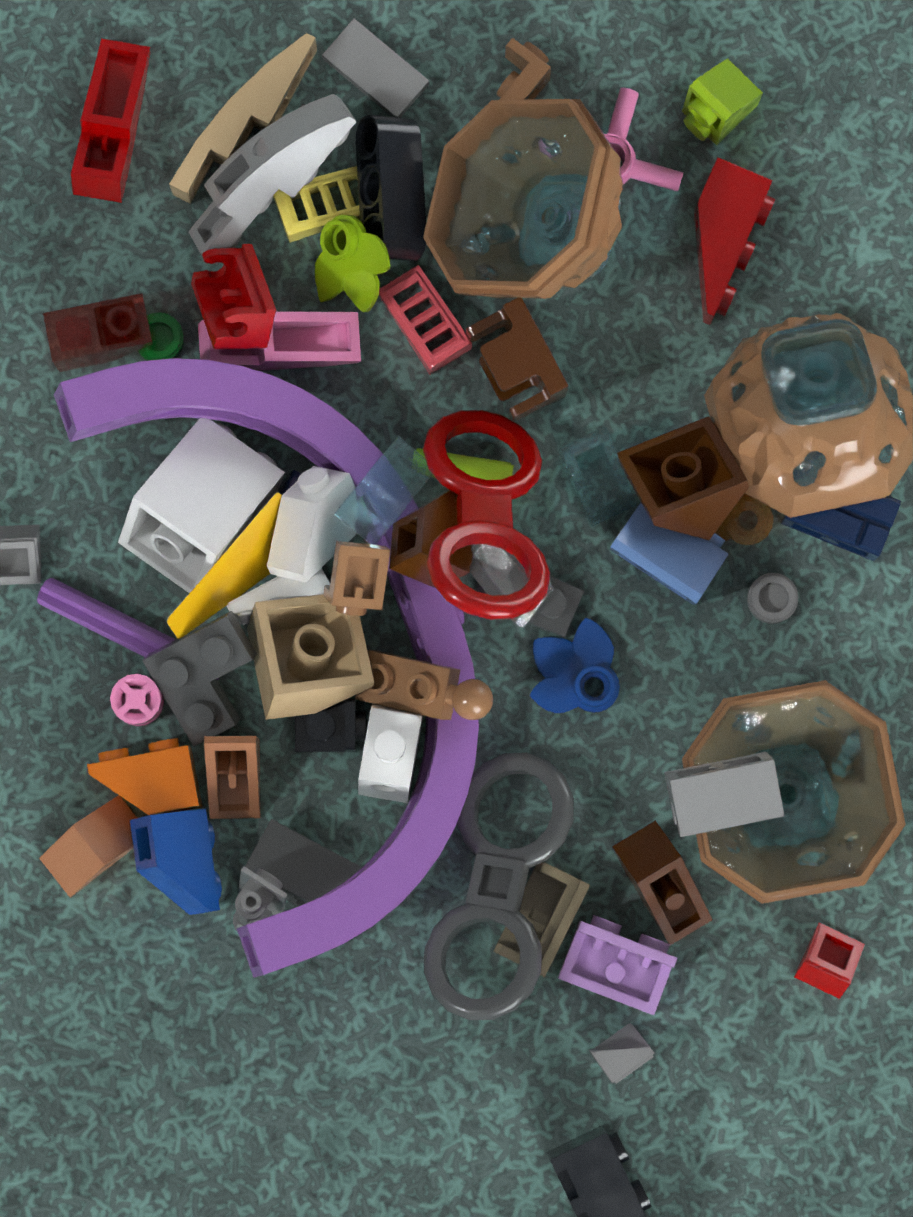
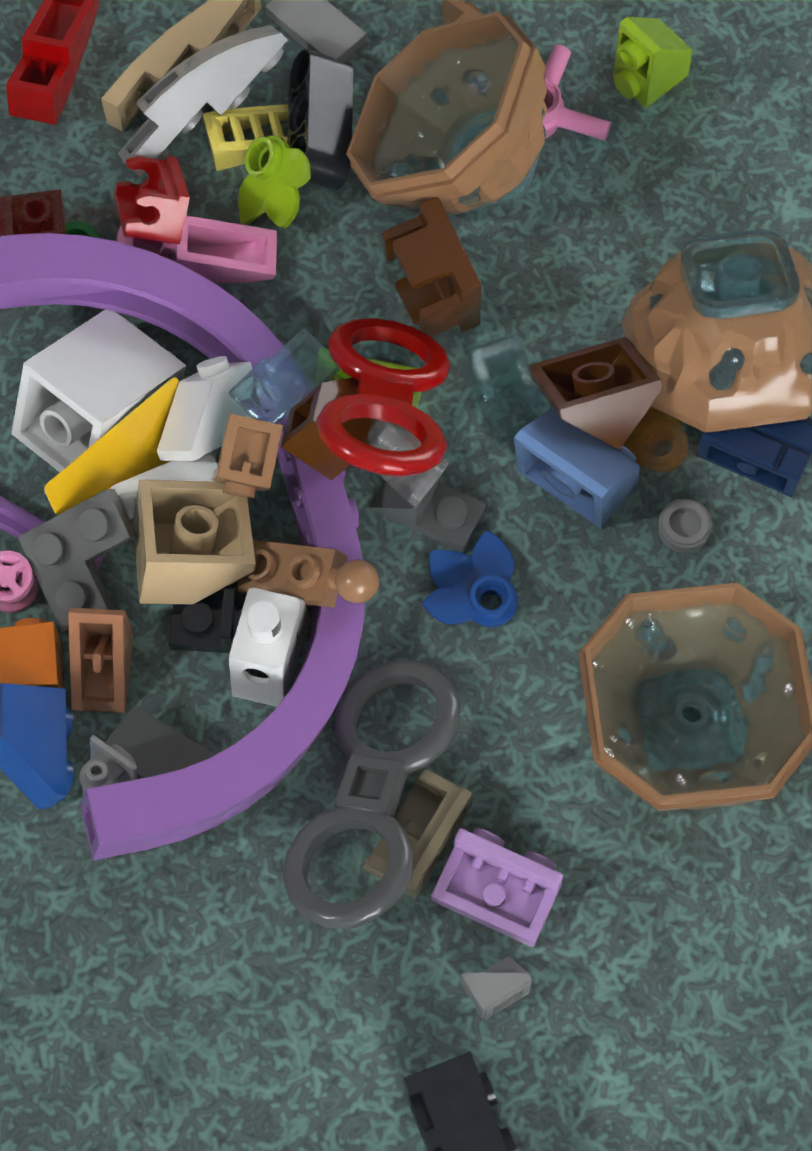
camera: 10 degrees right, 15 degrees down
coral slope [379,265,472,375] -> none
reddish brown slope [612,820,713,945] -> none
light grey hinge [664,752,784,837] -> none
red slope [694,157,775,325] -> none
red slope [794,922,865,999] -> none

